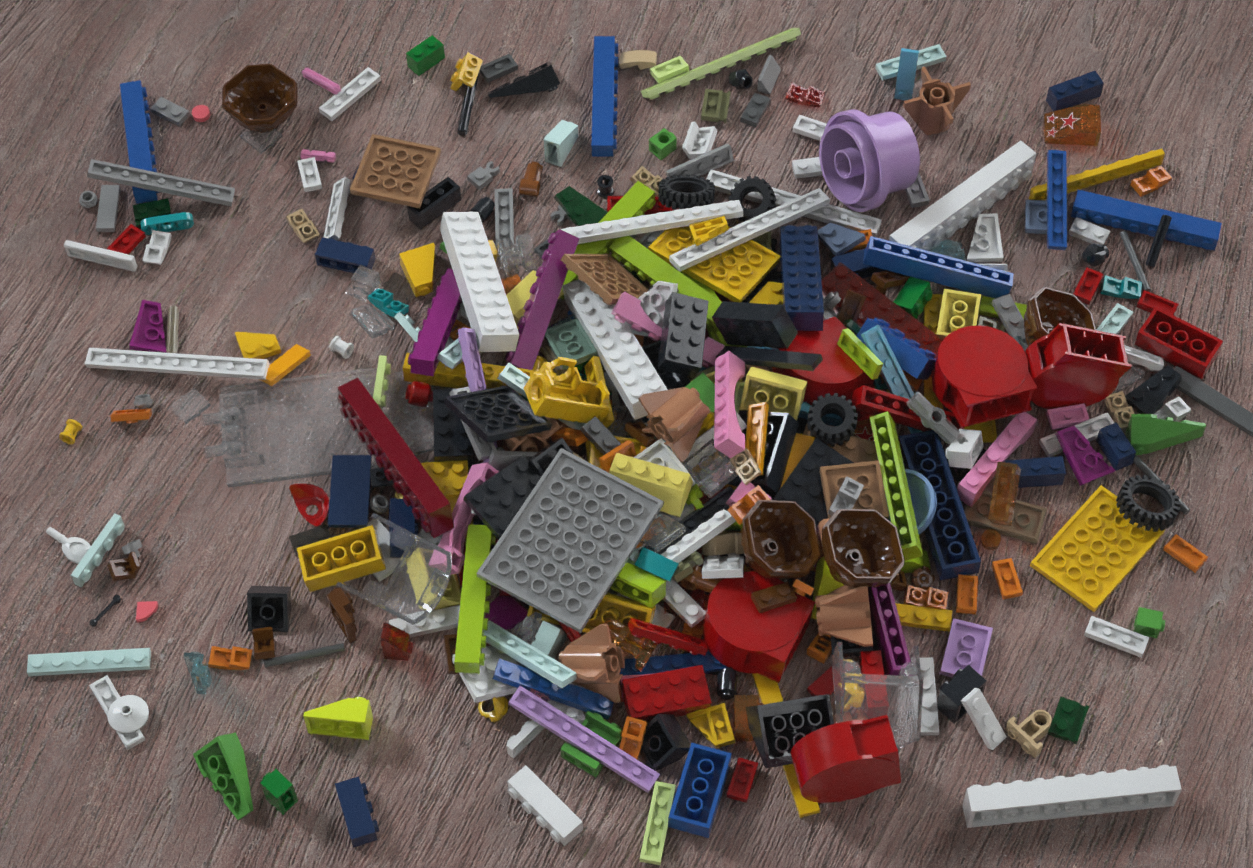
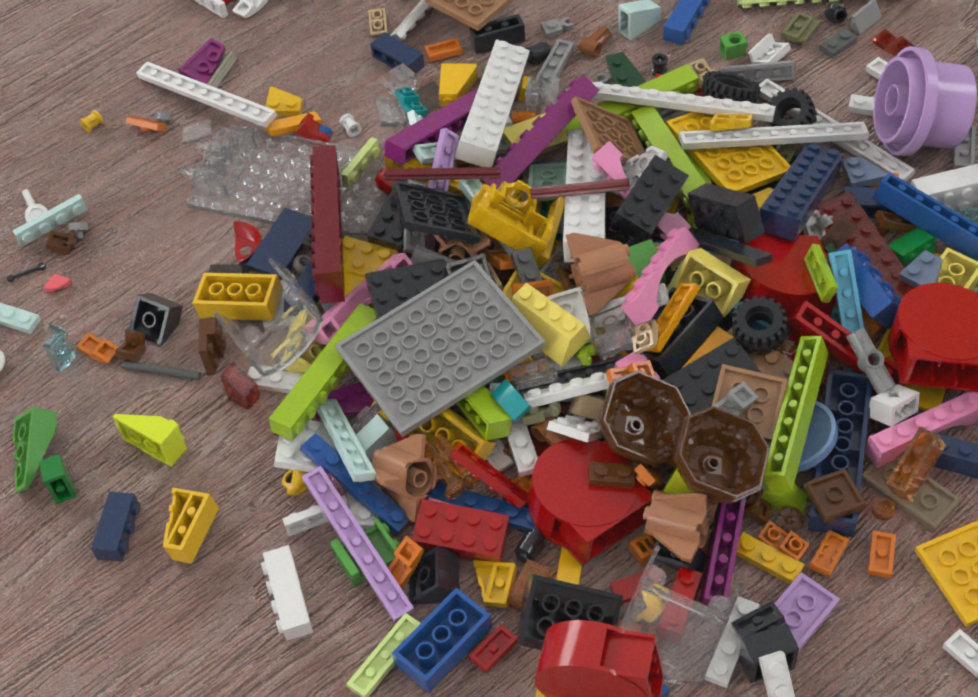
camera: 30 degrees right, 5 degrees down
none -> yellow wedge [163,487,219,564]
none -> red leg [295,113,333,146]
none -> dark red axle [384,167,501,181]
none -> orange plate [424,38,463,62]
none -> dark red axle [530,178,630,199]
none -> black plate [731,601,786,641]
none -> reddish brown tile [803,468,867,523]
none -> sand blue wing [899,250,942,287]

